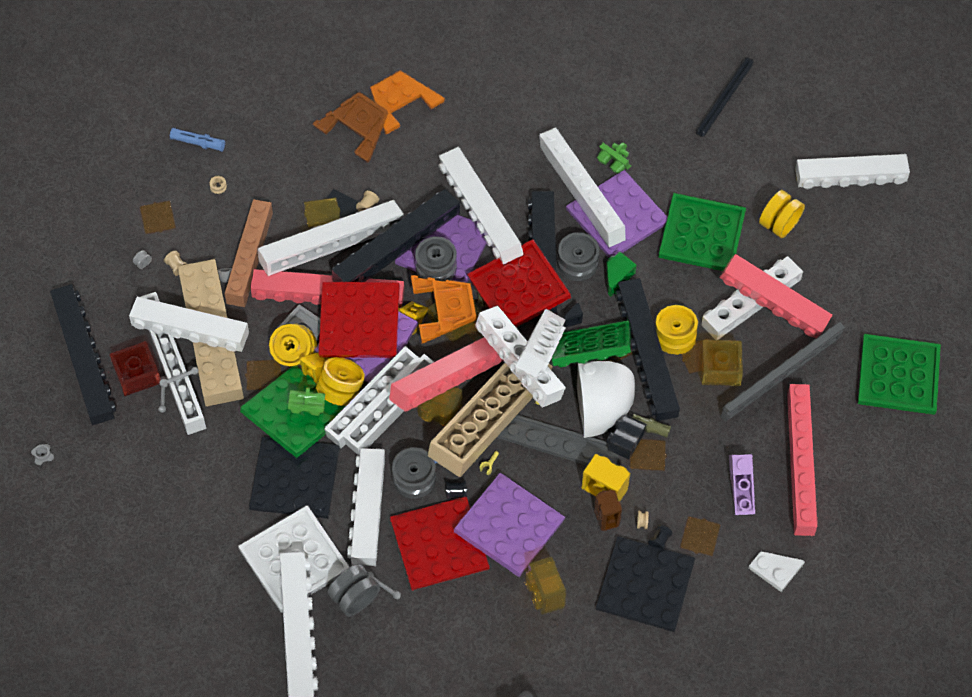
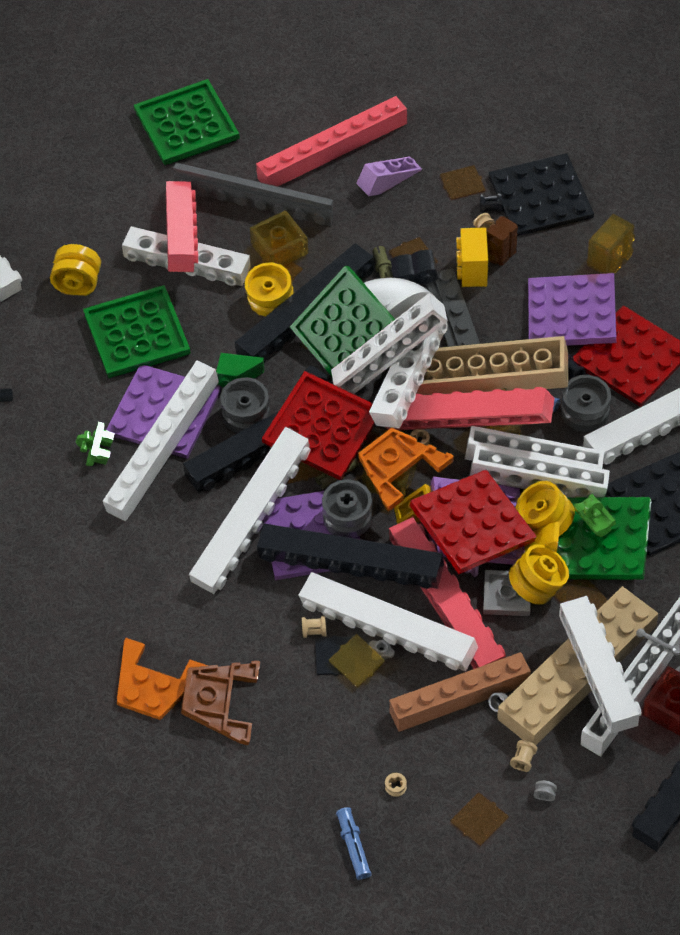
camera: 120 degrees left, 5 degrees down
white wing [749,552,804,592] -> none

